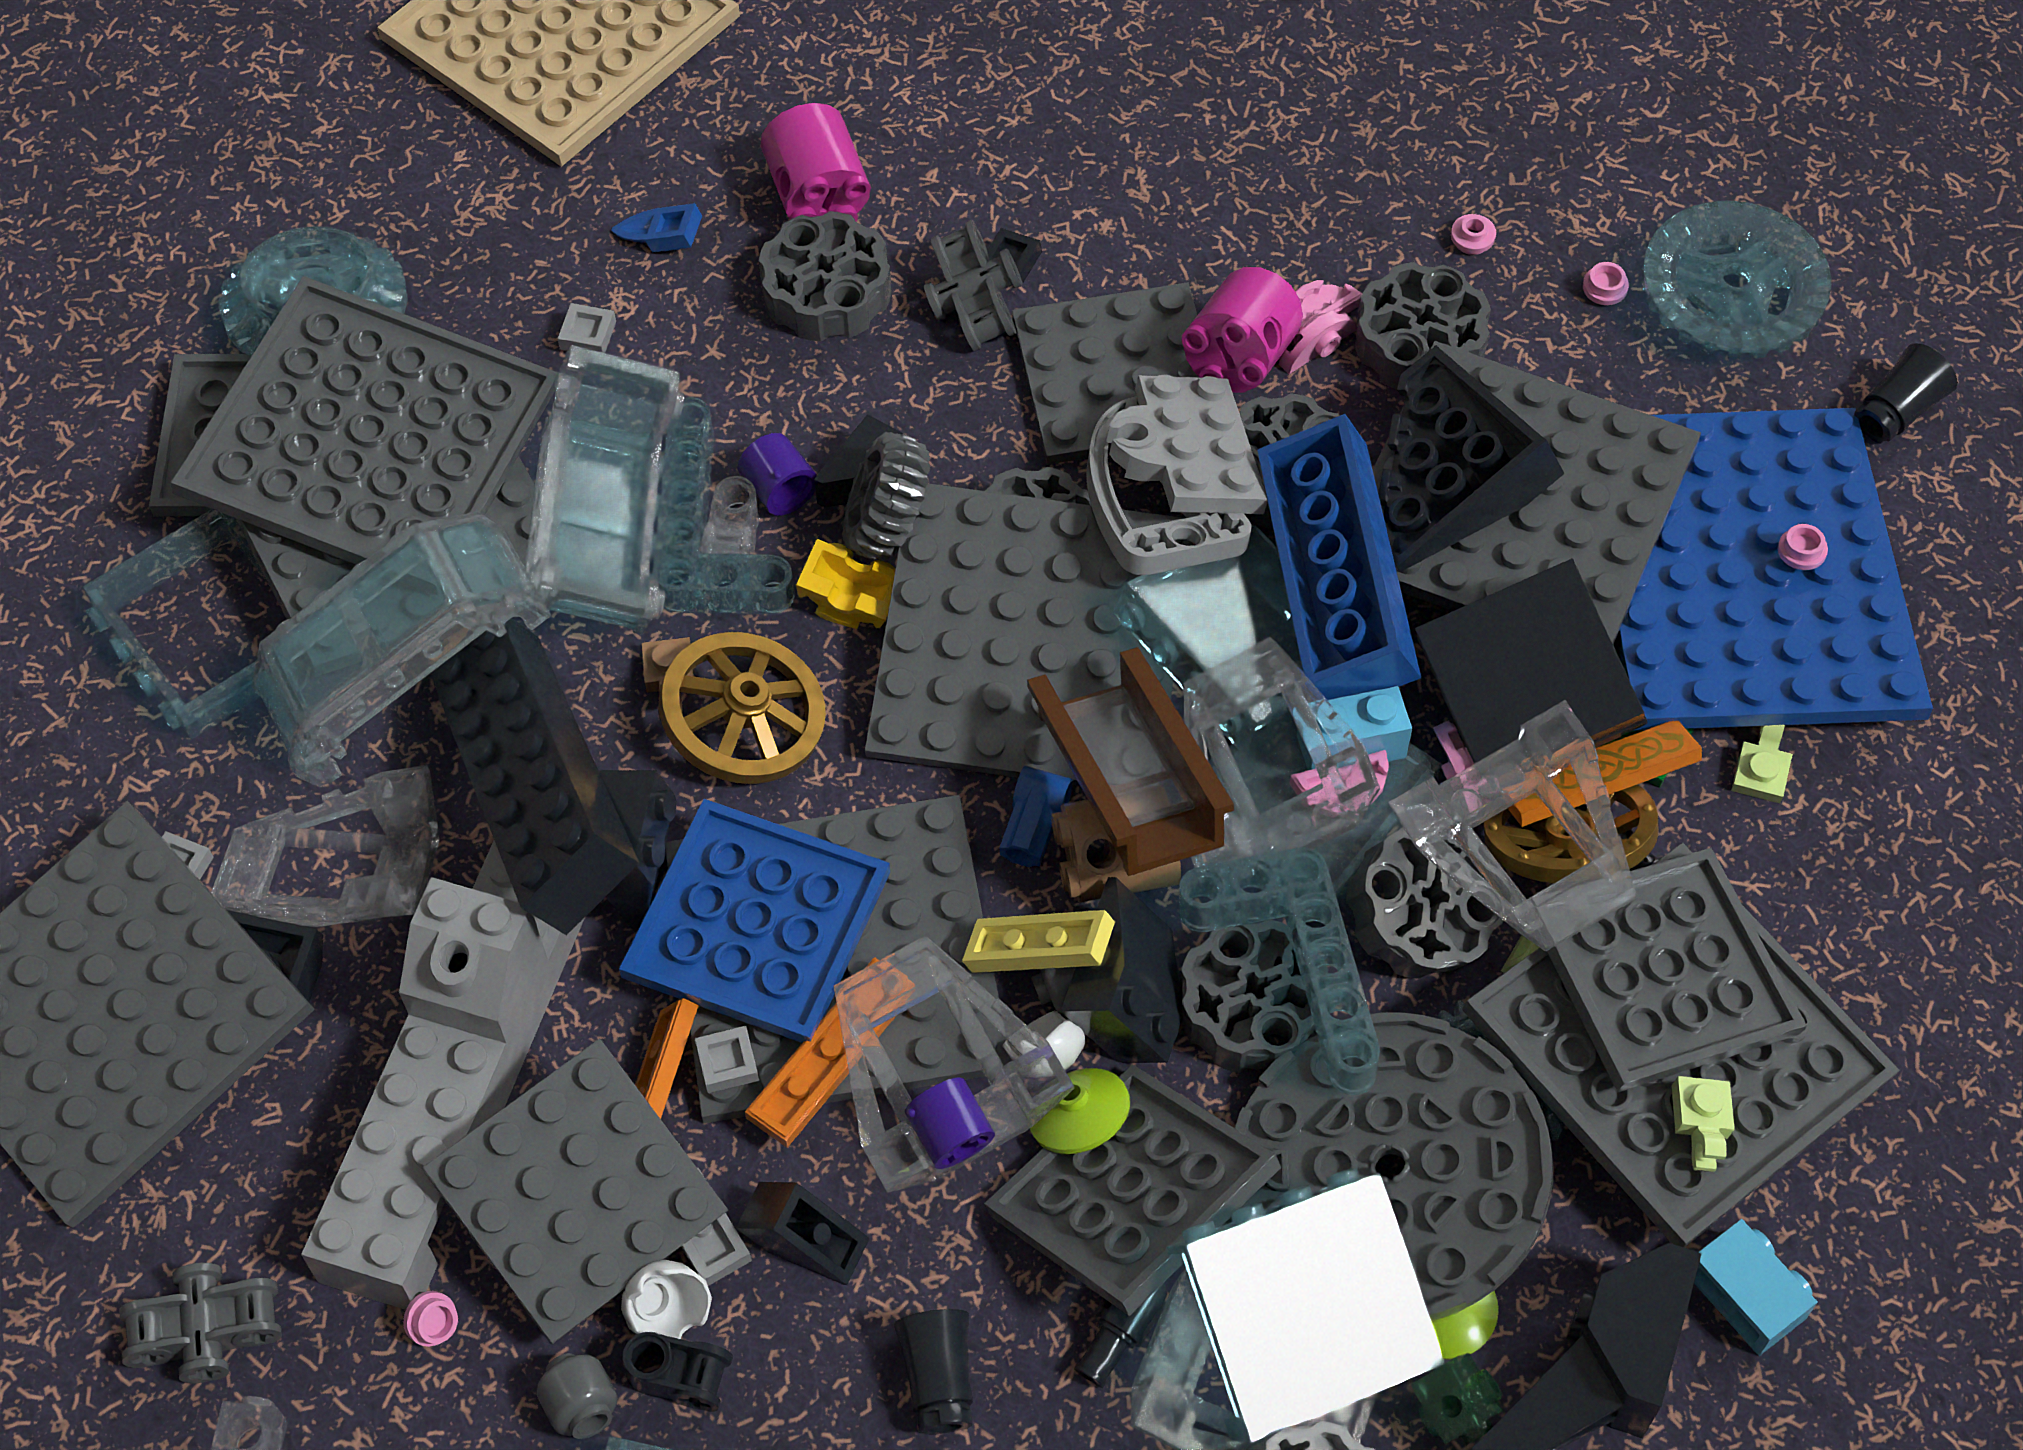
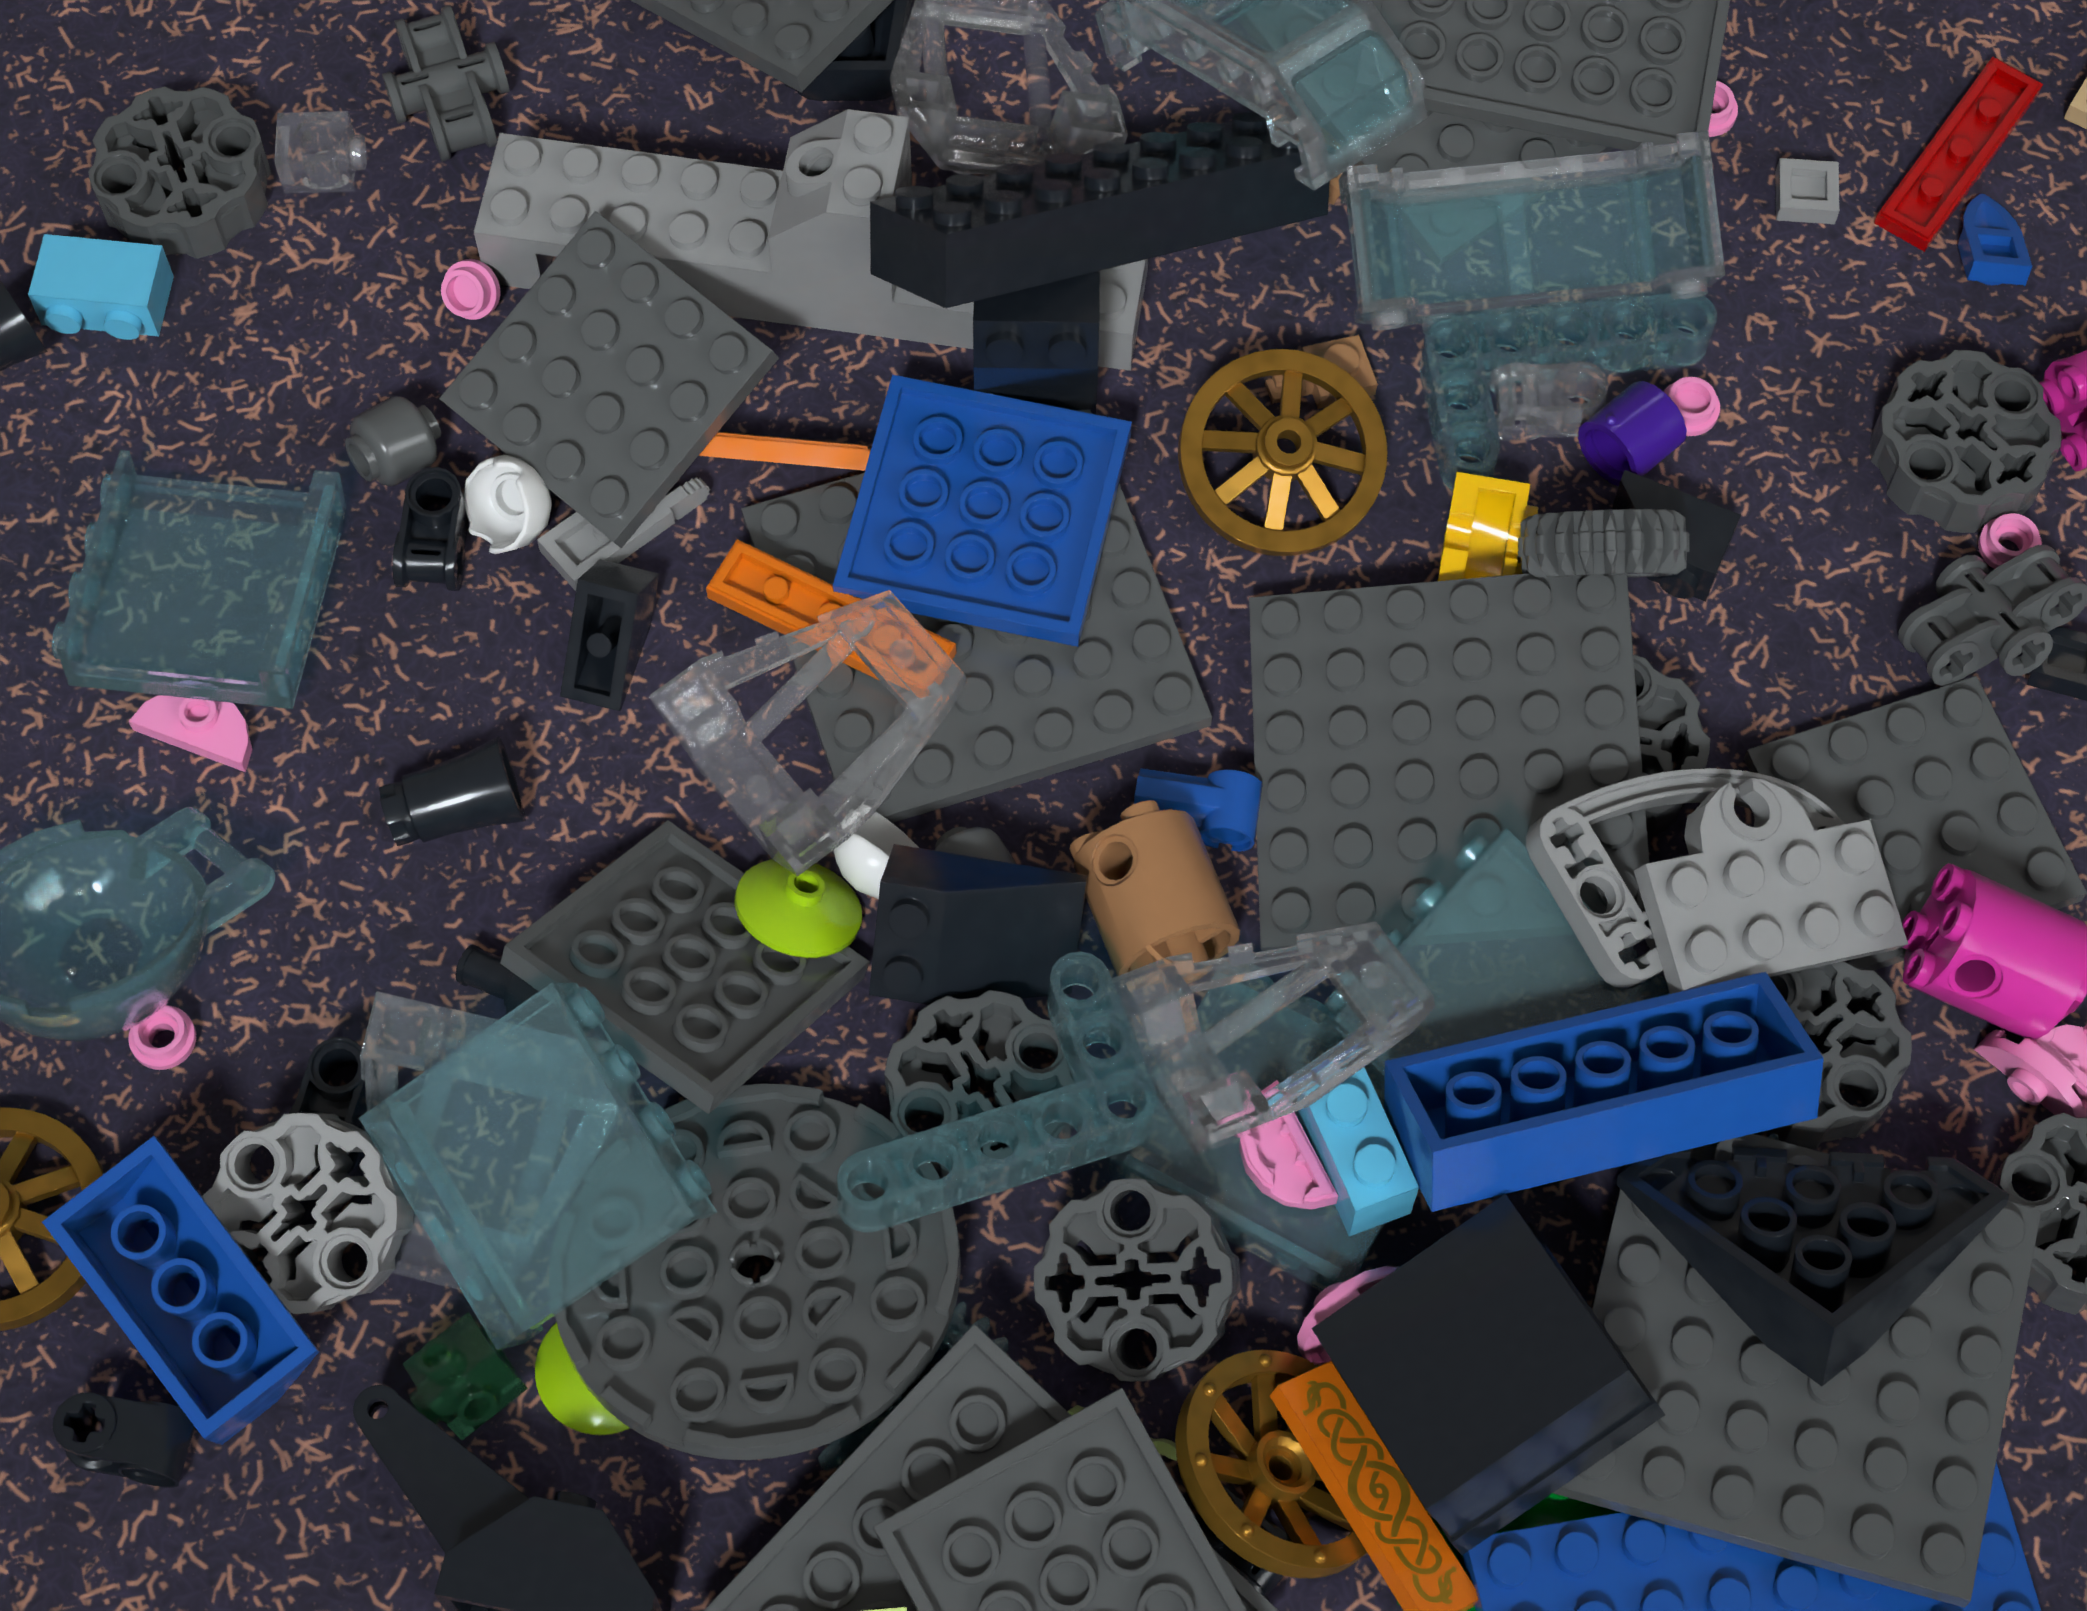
camera: 80 degrees right, 5 degrees up
light grey plate [695,1026,759,1093] -> none
dark purple piece [904,1077,995,1169] -> none
light yellow plate [962,910,1115,973] -> none
reddish brown piece [1027,647,1234,876] -> none
clear windscreen [1389,700,1637,952] -> none
none -> bright pink plate [1663,377,1720,436]
none -> red tile [1874,57,2043,252]
none -> bright pink plate [1978,513,2042,569]

